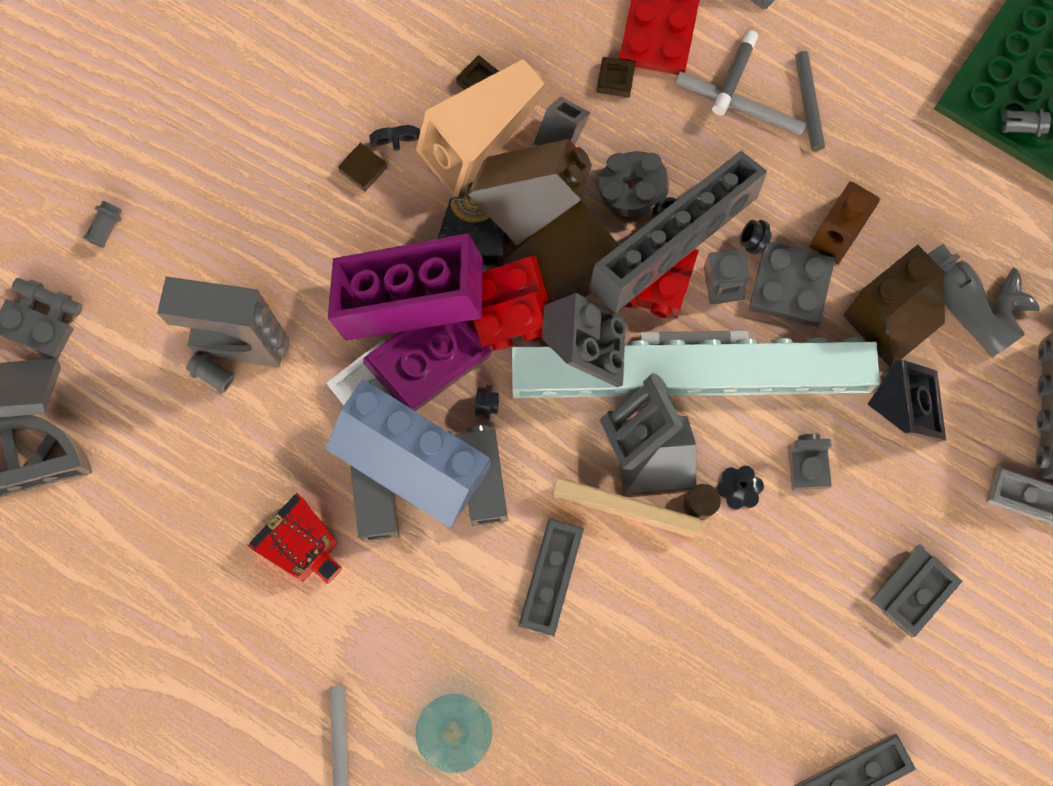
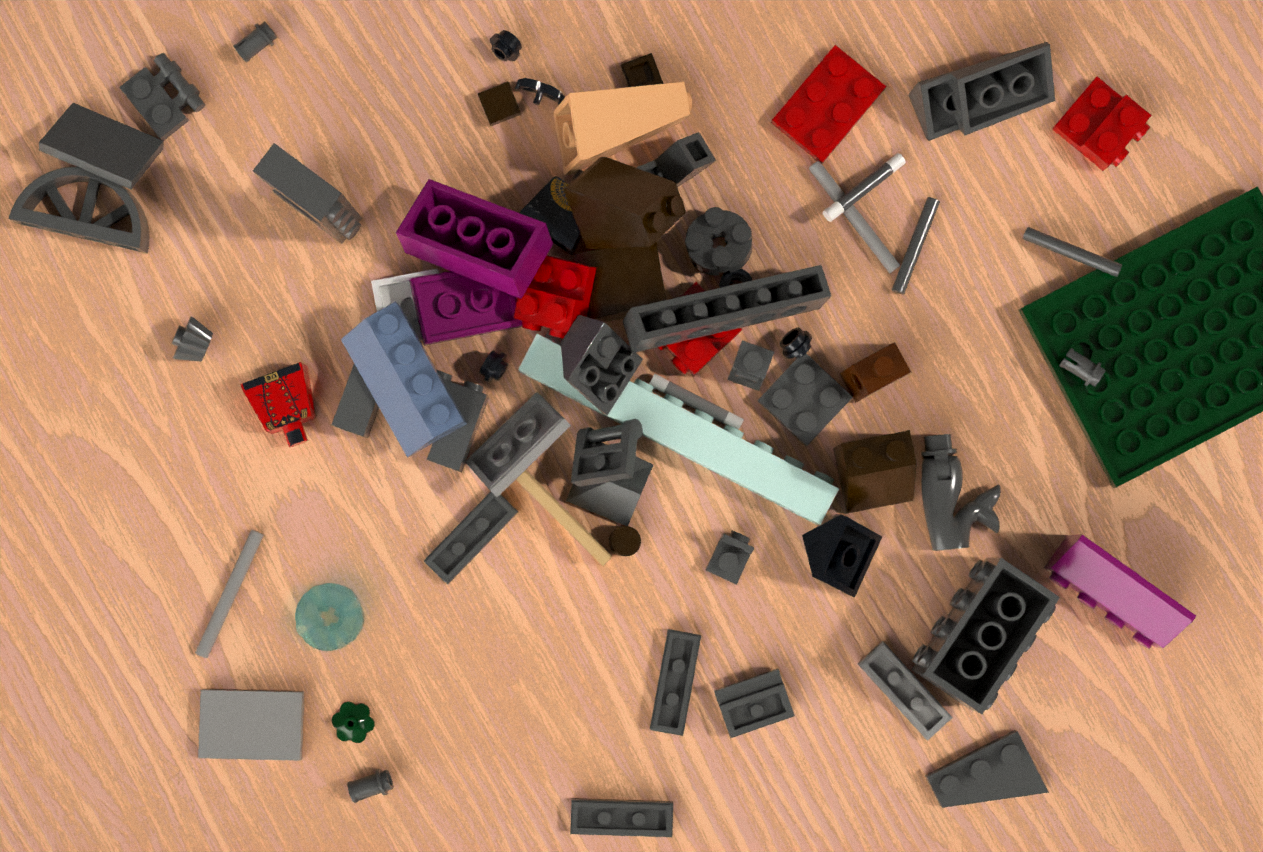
camera: 30 degrees right, 10 degrees up
dark grey pin [186,352,235,394] -> none
dark brown tile [597,57,636,98] -> none
black plant [717,466,764,510] -> none
none -> dark grey piece [172,317,213,362]
none -> light grey tile [465,392,571,497]
none -> black plate [490,30,522,61]
none -> dark grey tile [650,629,701,736]
none -> dark grey bar [1023,227,1122,277]

